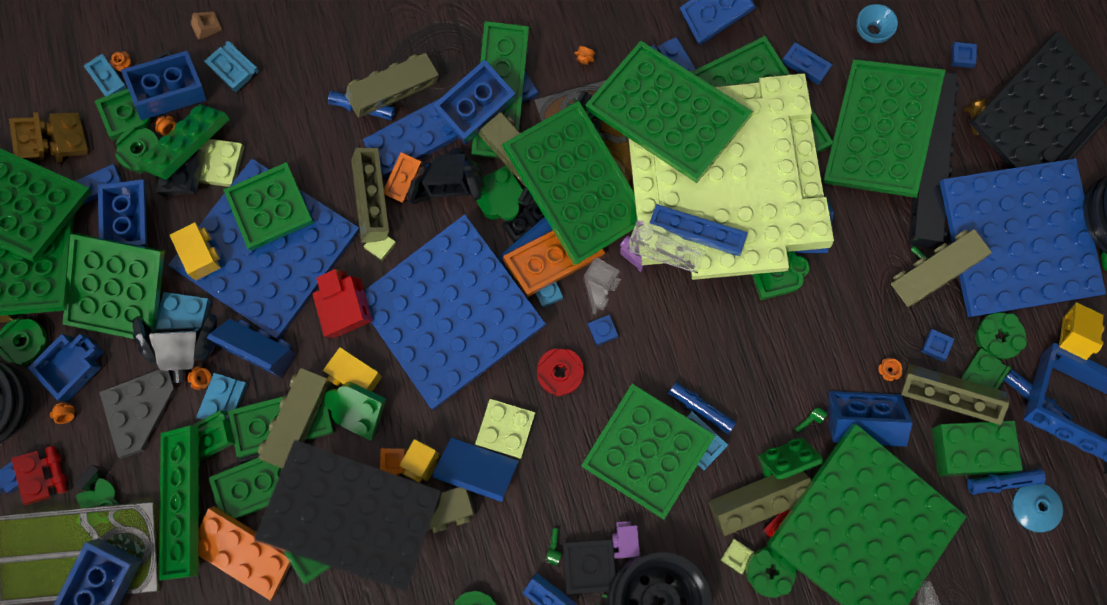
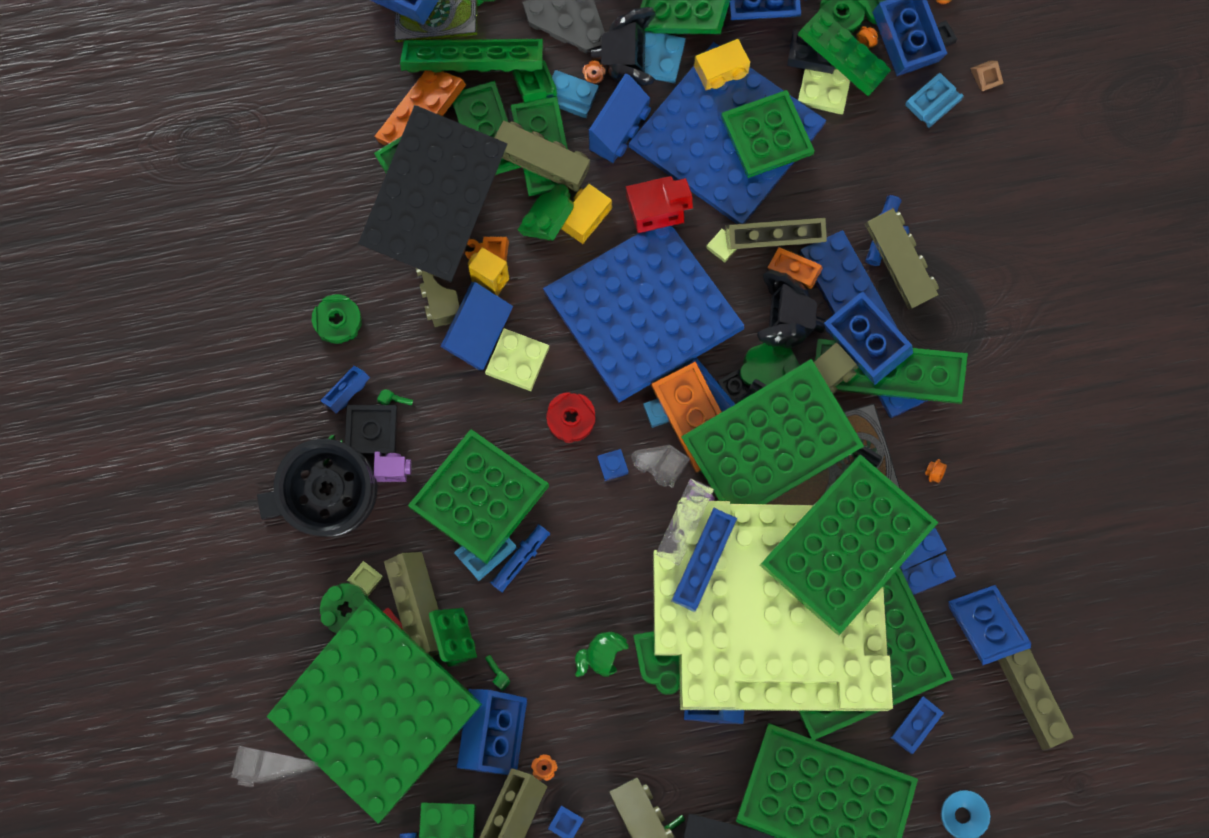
camera: 90 degrees right, 0 degrees up
none -> green hair [575,631,629,677]

